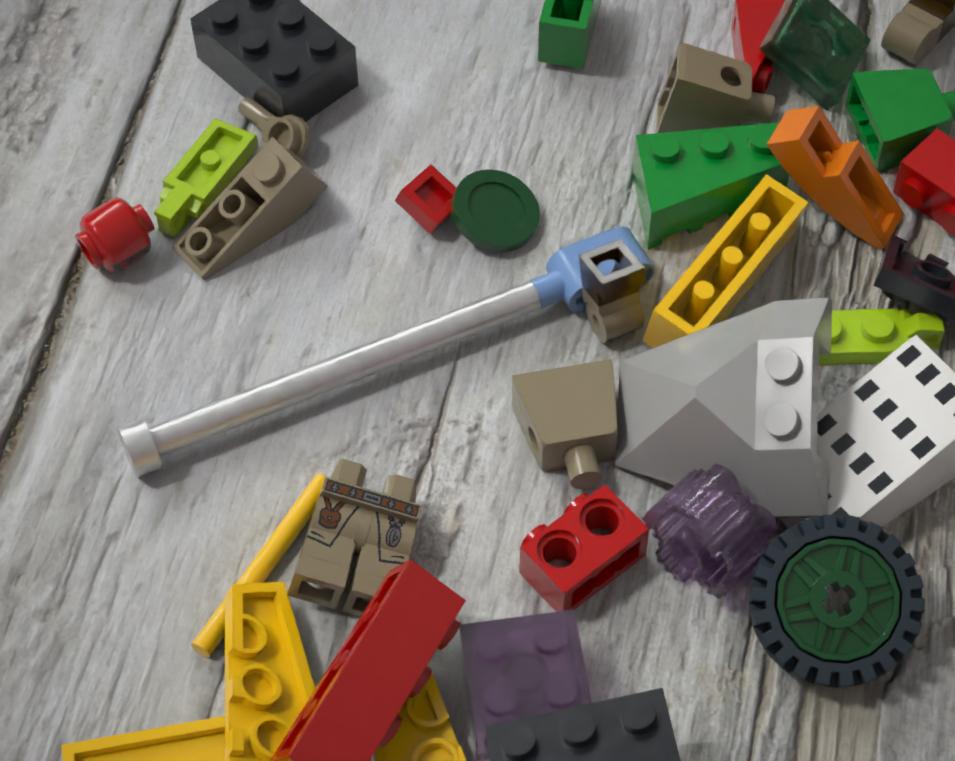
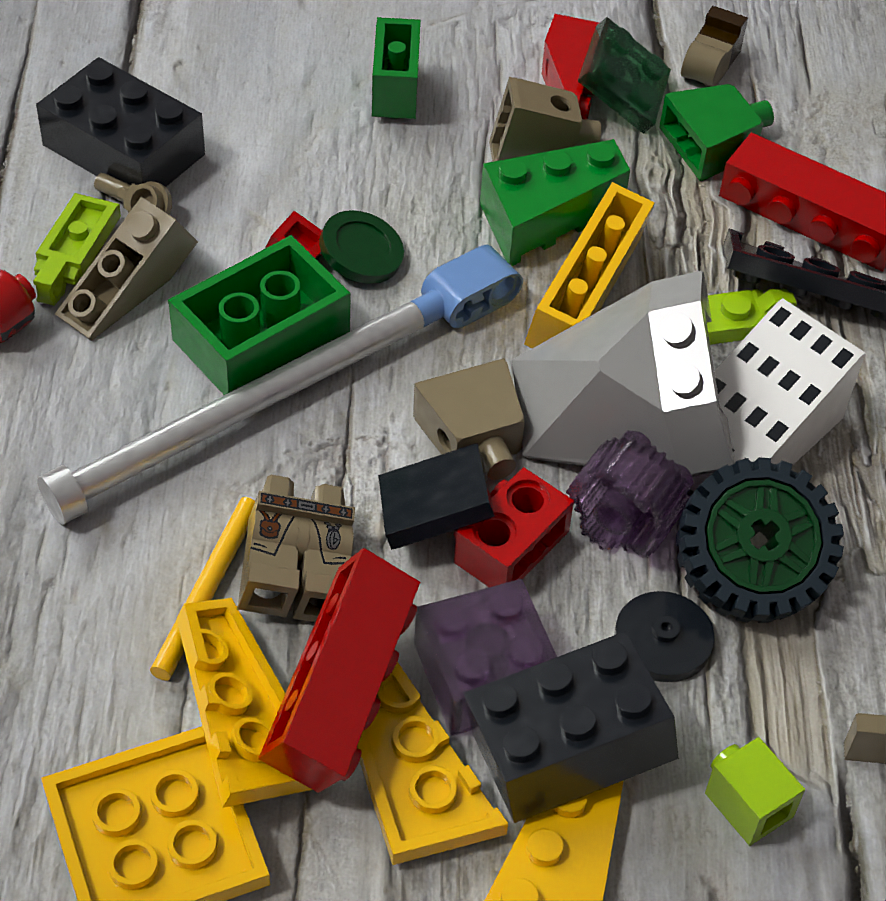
camera: 15 degrees left, 5 degrees down
leg [579,239,646,343] -> none
orange slope [766,105,904,249] -> none
none -> green brick [168,235,351,395]
none -> black tile [378,443,495,550]
none -> black piece [614,591,714,682]

